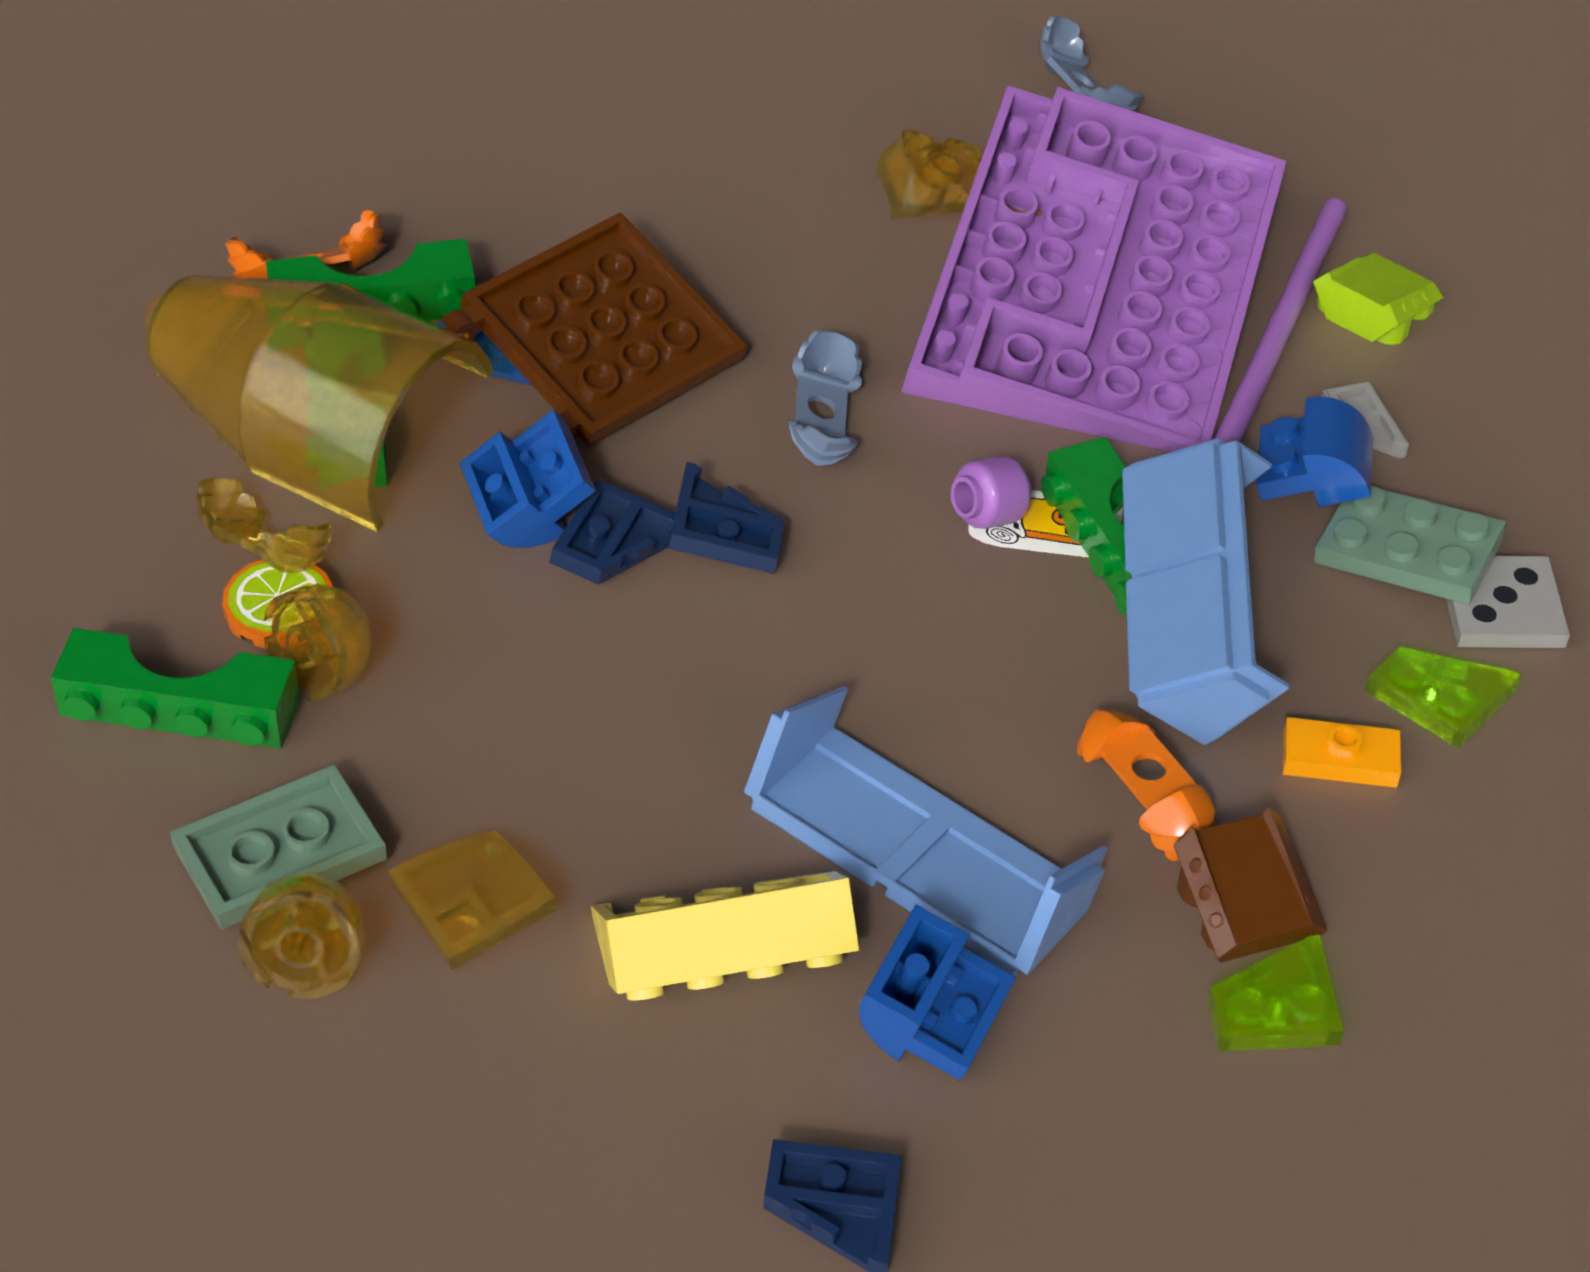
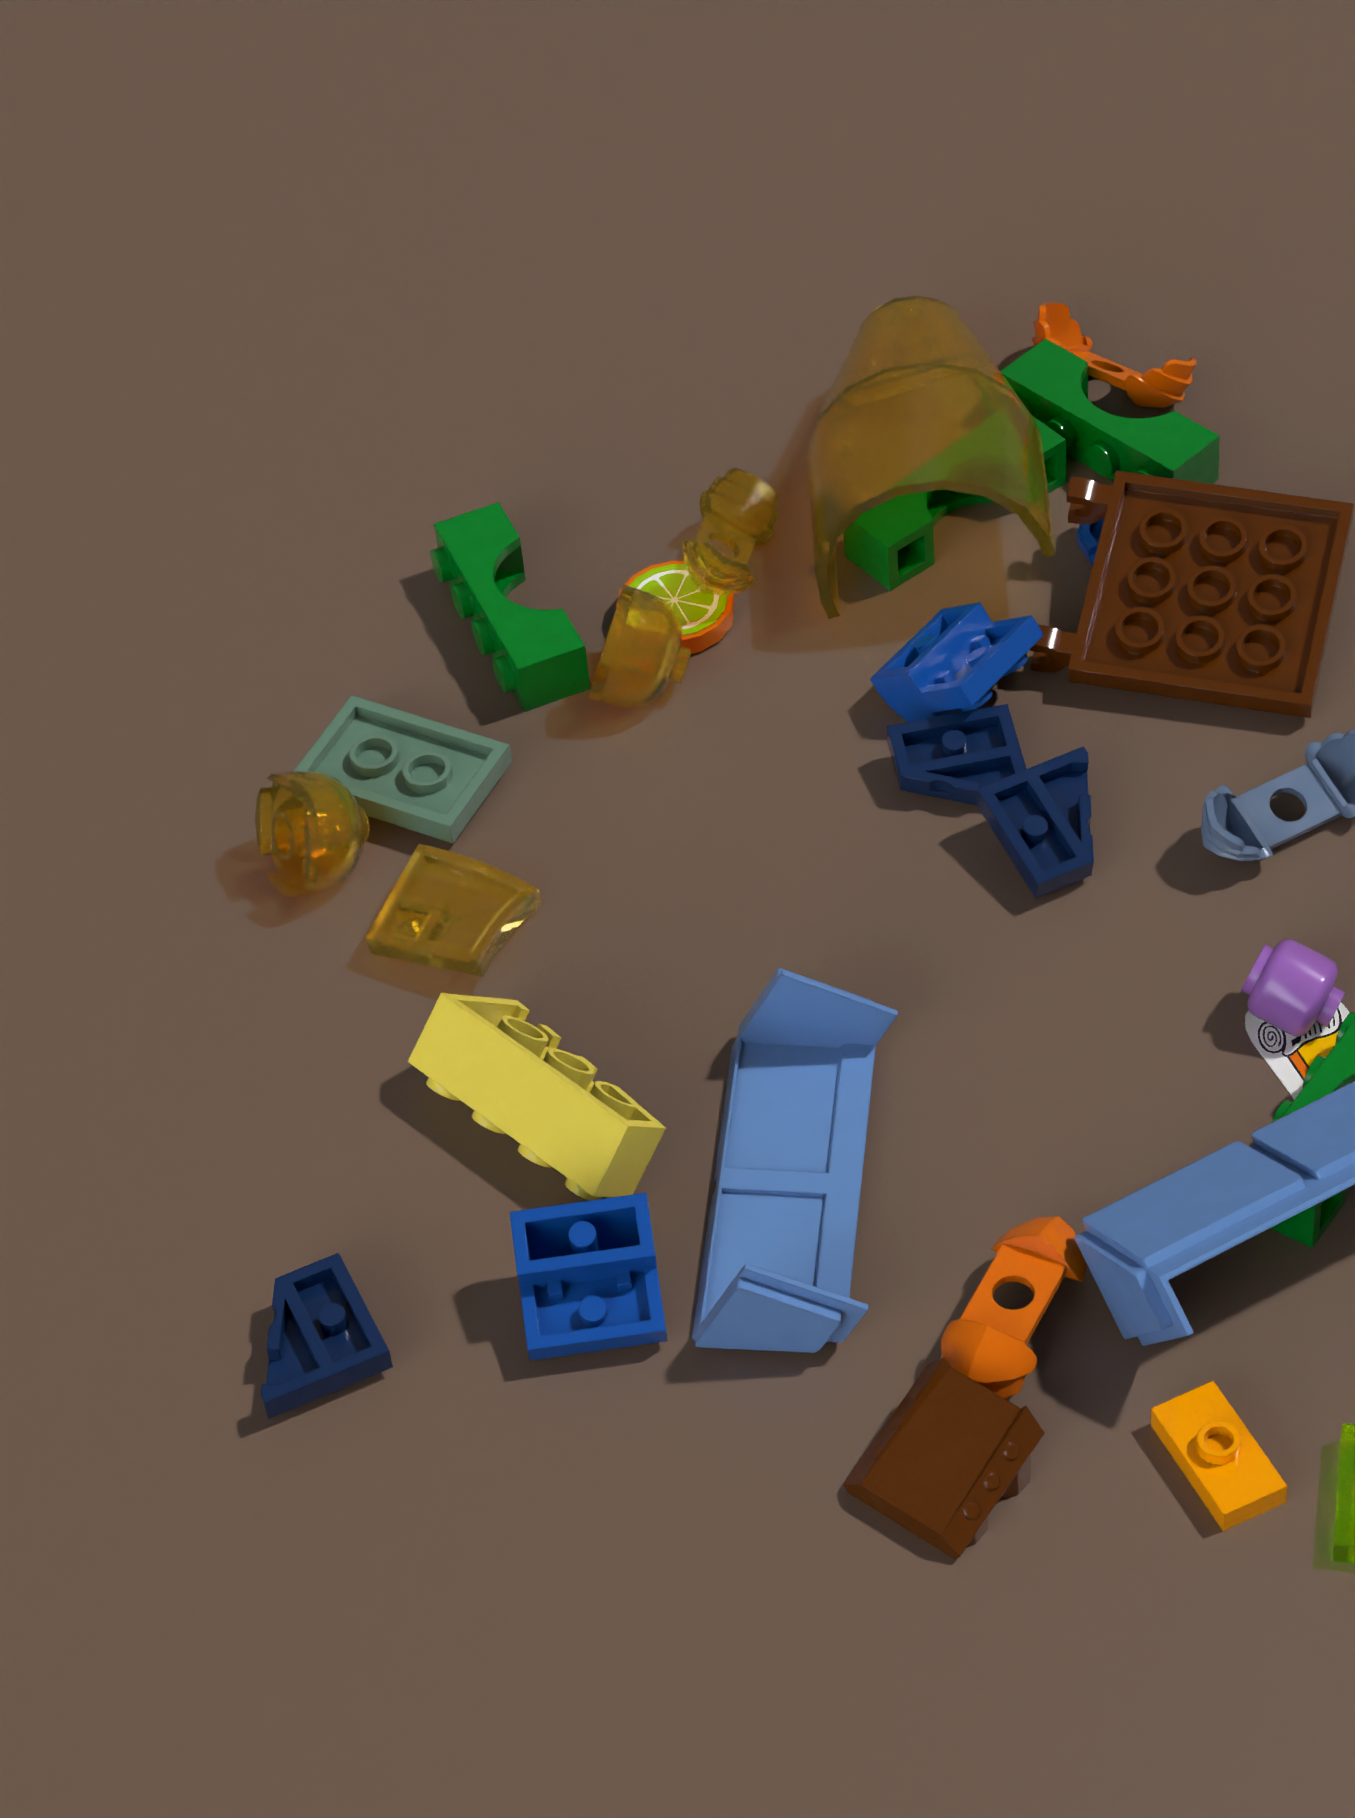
camera: 65 degrees right, 0 degrees up
clear neon green wing [1207,935,1344,1051] -> none

